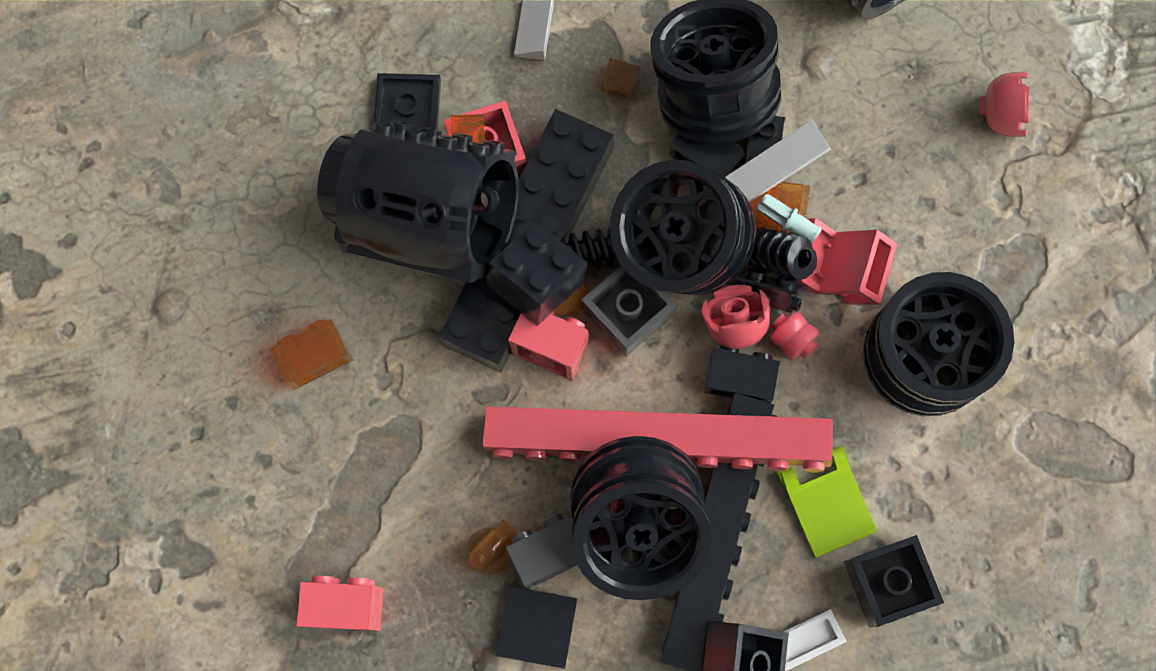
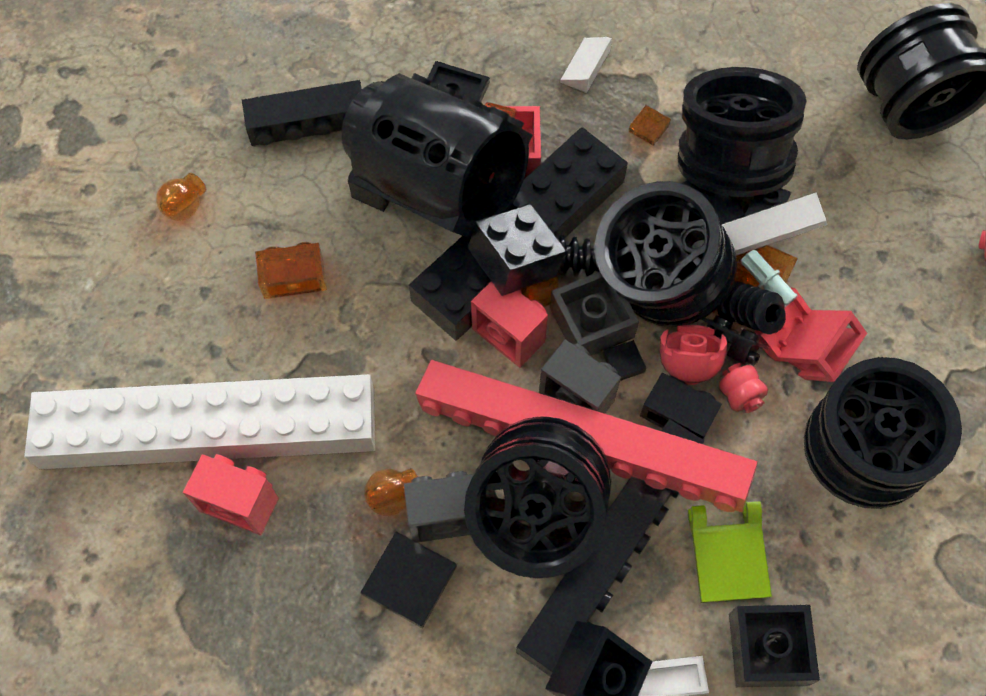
camera: 15 degrees right, 10 degrees down
none -> white brick [24,374,375,469]
none -> clear orange piece [156,173,207,221]
none -> black brick [242,80,362,146]
none -> dark grey brick [539,339,621,414]
none -> black tile [603,340,646,381]

